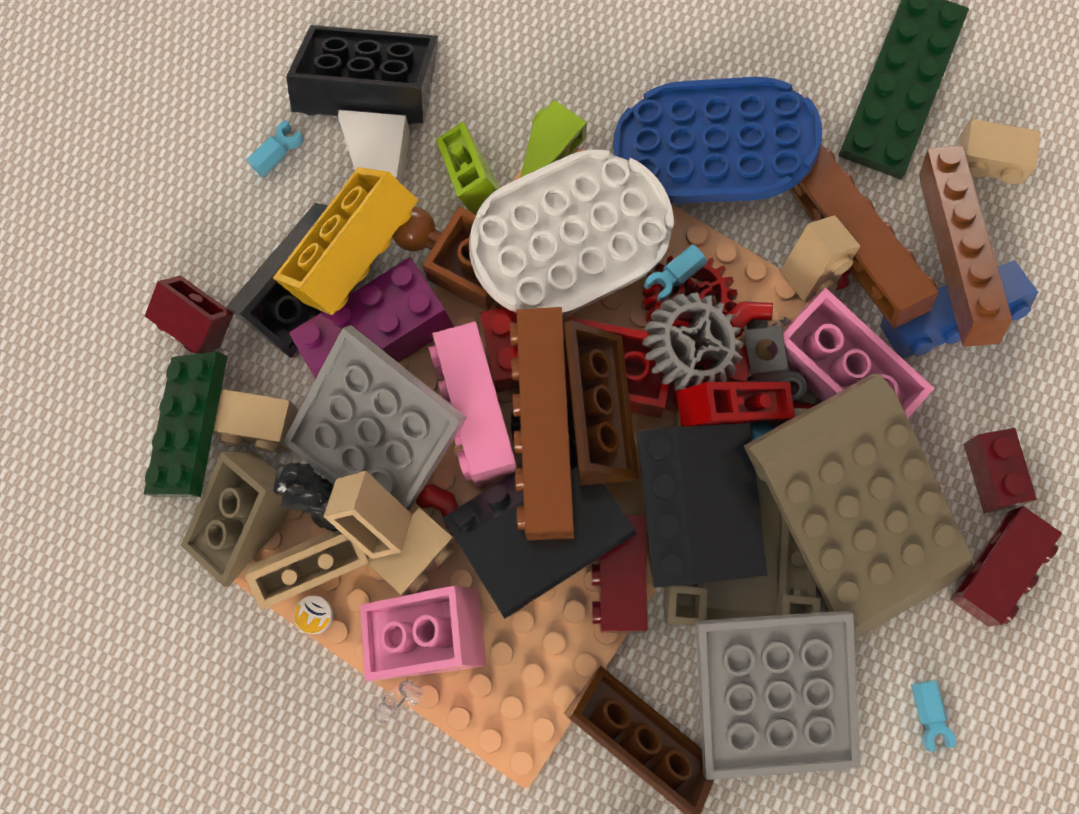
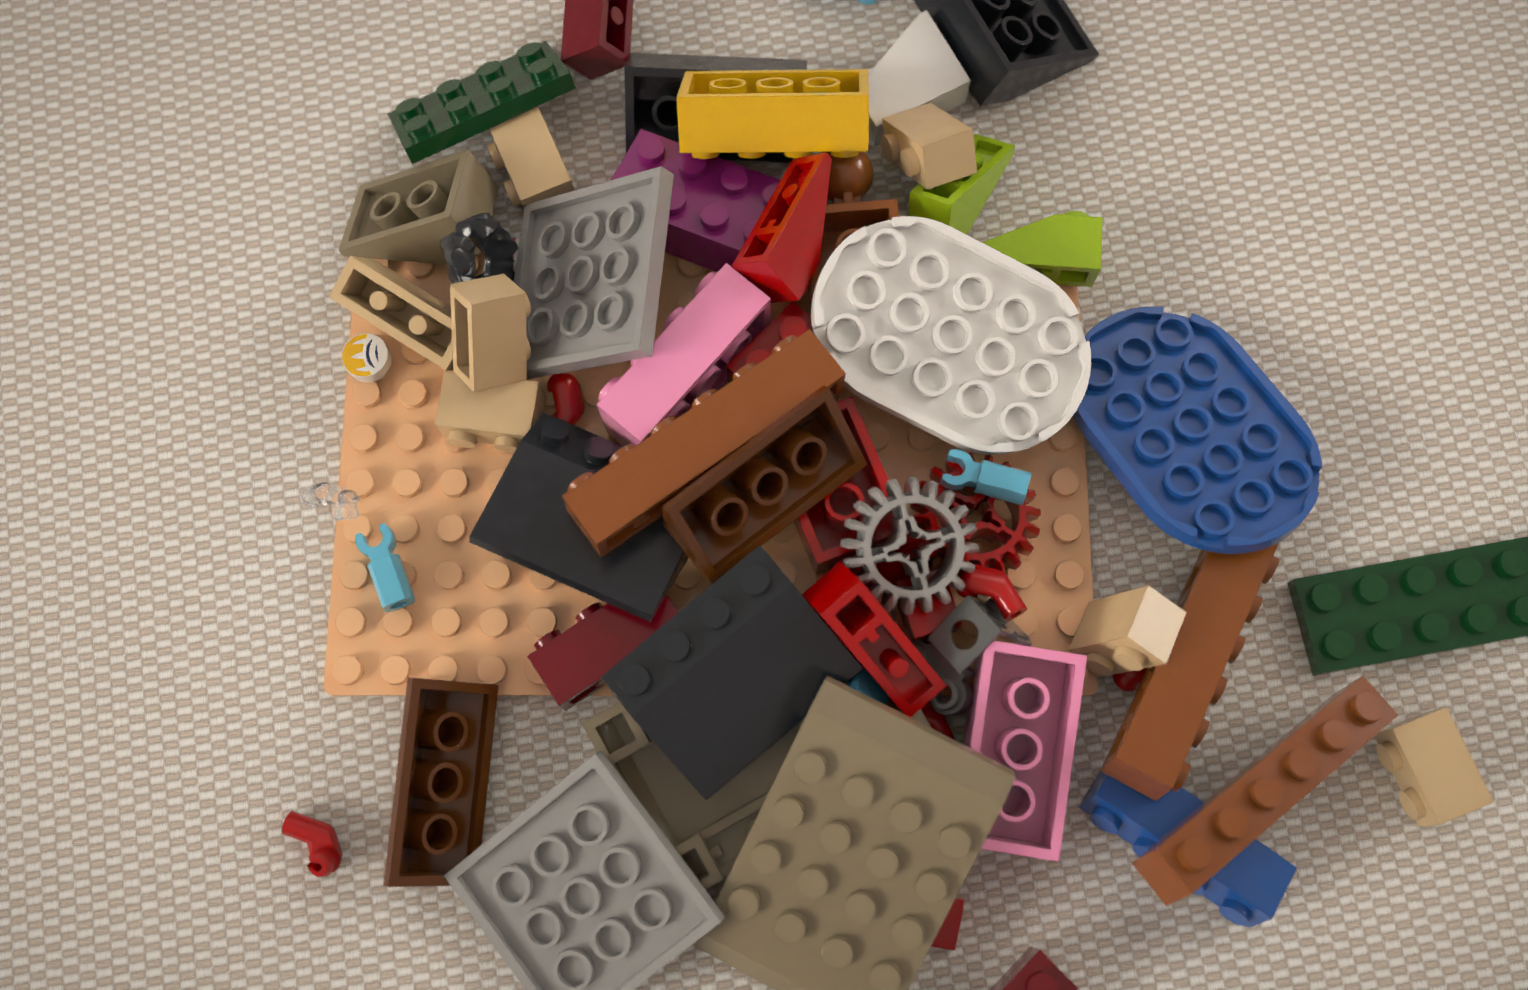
camera: 55 degrees right, 0 degrees up
bright pink slope [360,586,486,681] -> none
none -> medium azure bar [355,523,415,612]
none -> red slope [732,152,832,303]
none -> tan brick [880,102,977,190]

